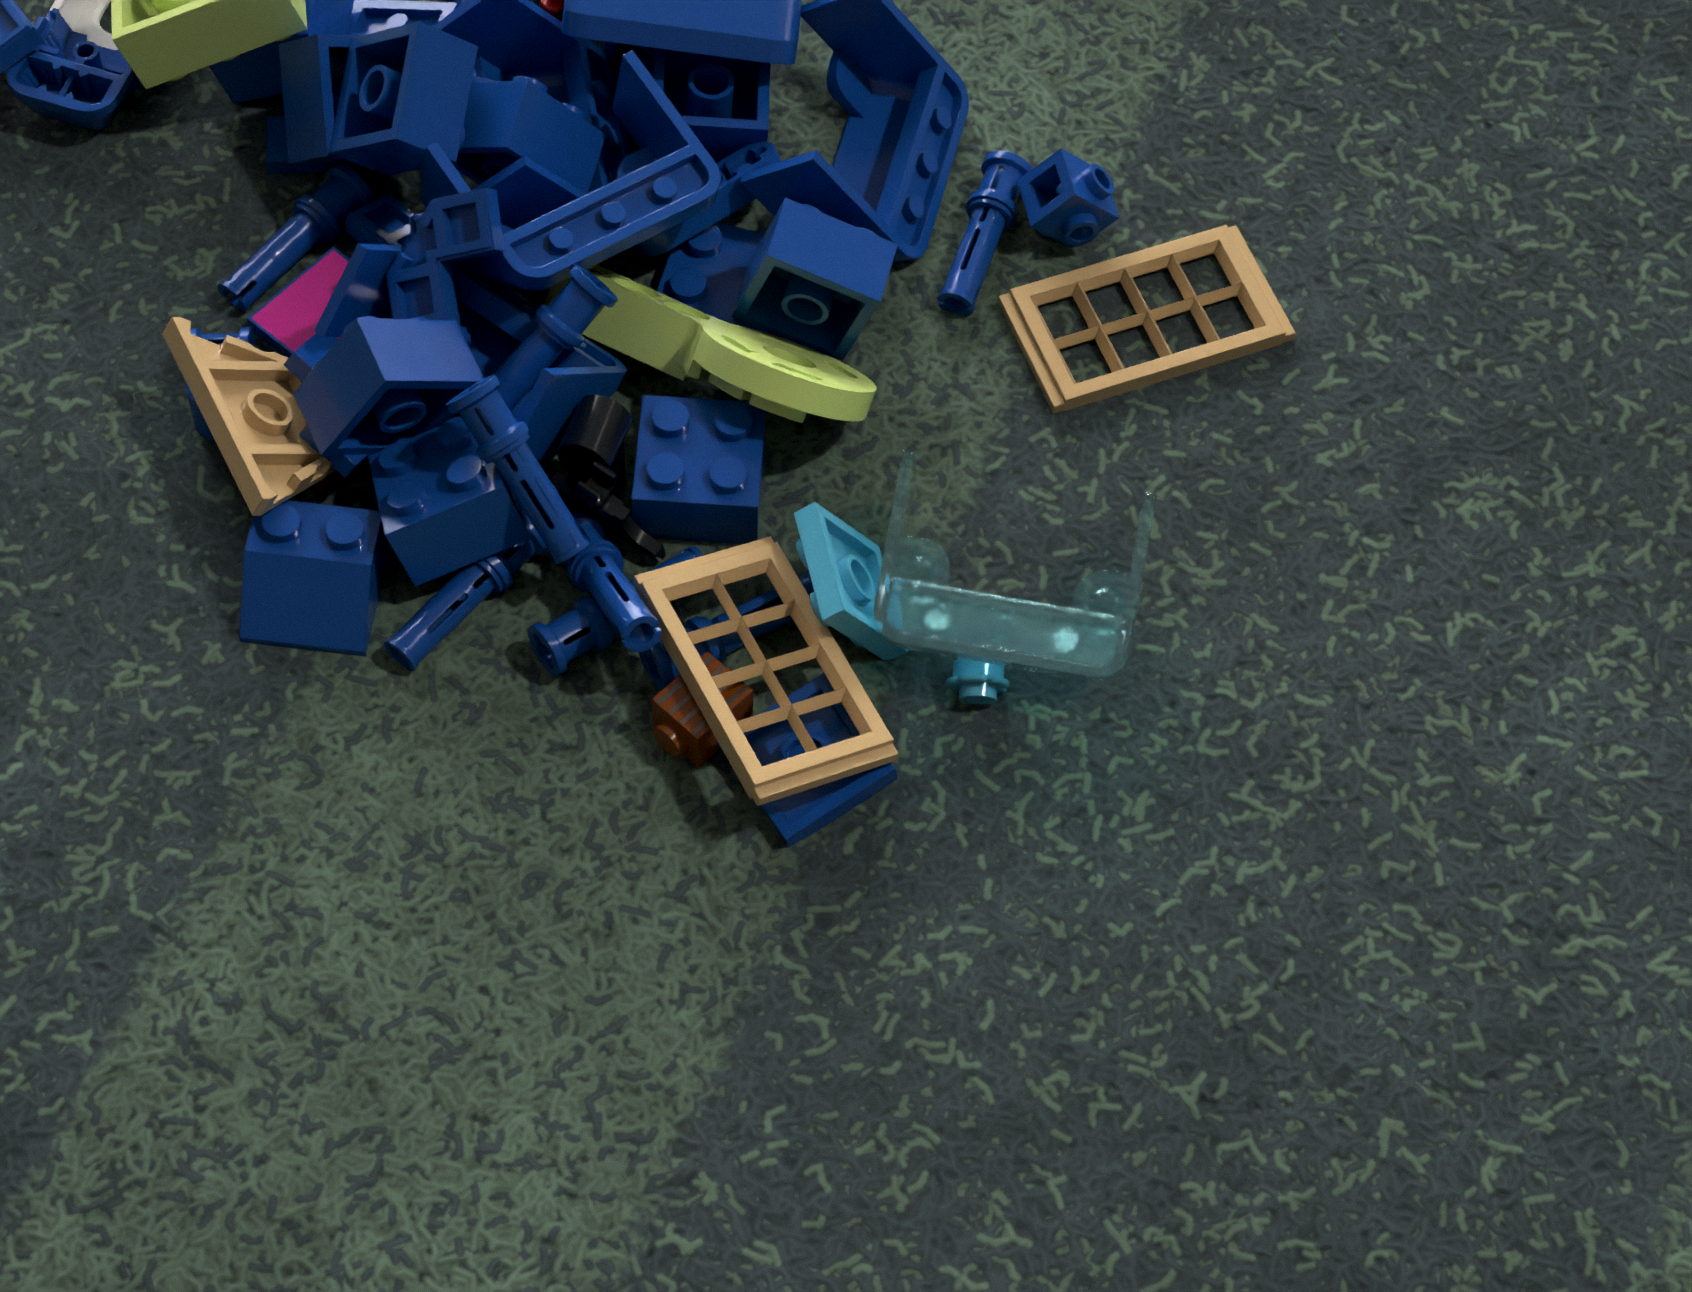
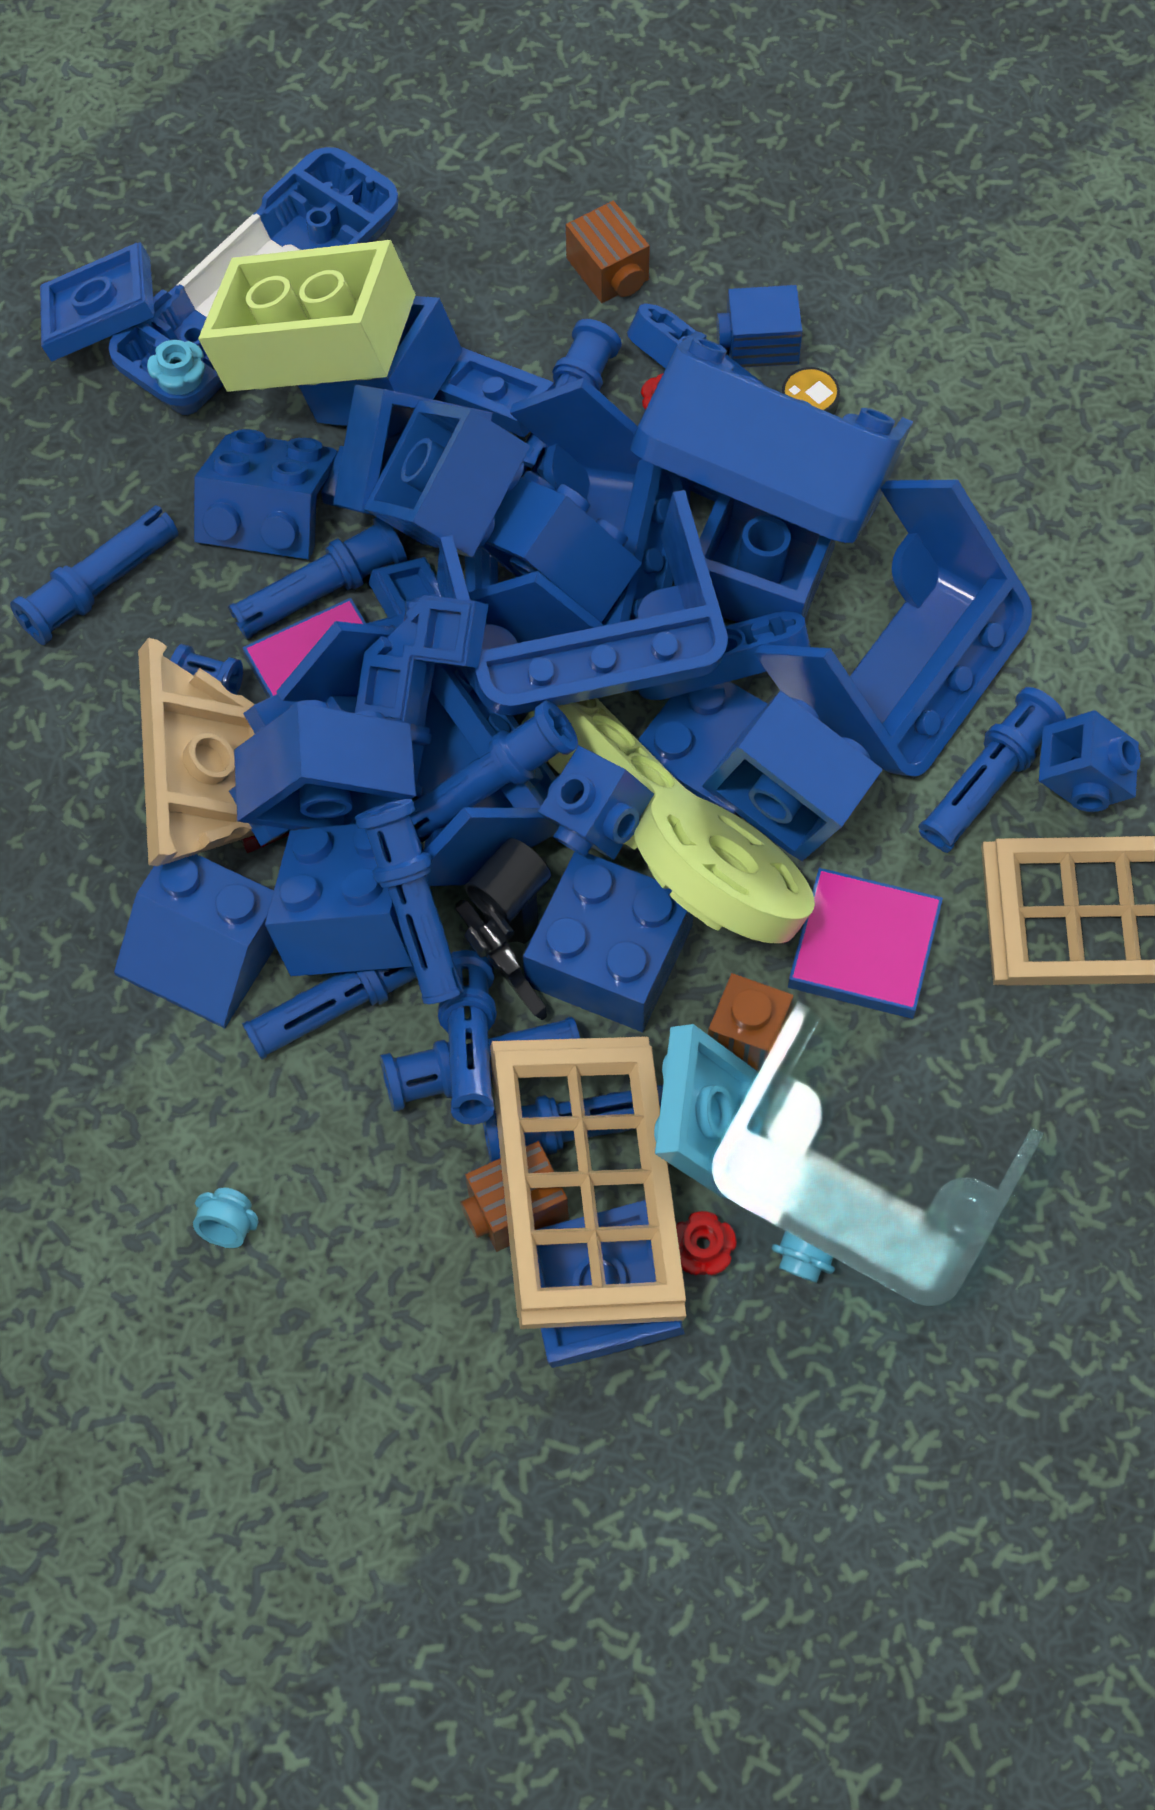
camera: 25 degrees right, 5 degrees up
none -> blue pin [10,505,178,645]
none -> medium azure plate [147,340,205,395]
none -> medium azure plate [193,1188,258,1248]
none -> blue bracket [194,429,337,560]
none -> blue brick [538,745,654,860]
none -> red plate [676,1211,737,1276]
none -> dark orange brick [708,973,794,1080]
none -> dark pink tile [788,868,943,1019]

